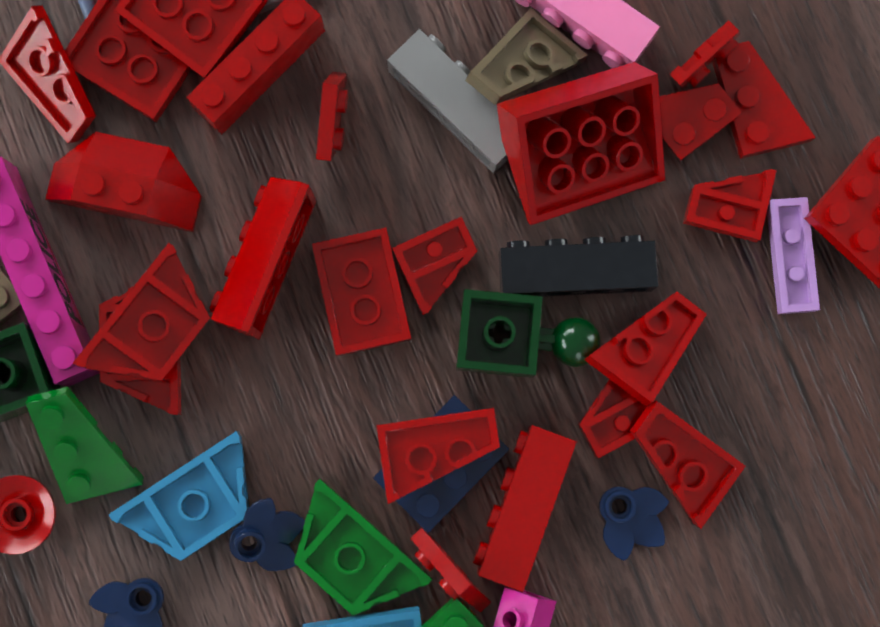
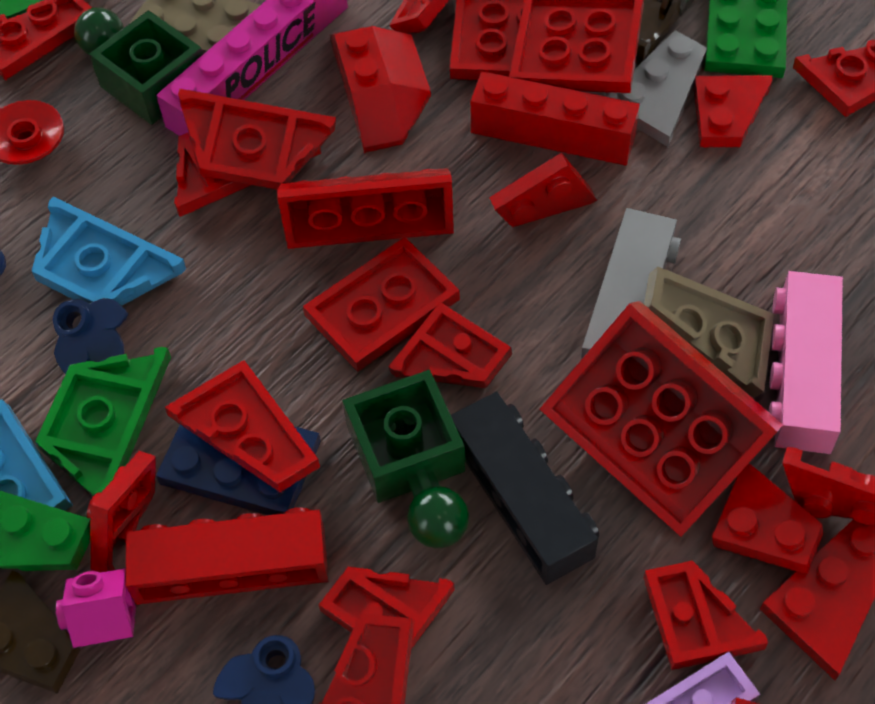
camera: 70 degrees right, 25 degrees down
green wing [25,387,144,504] -> none
red wing [584,291,707,406] -> none

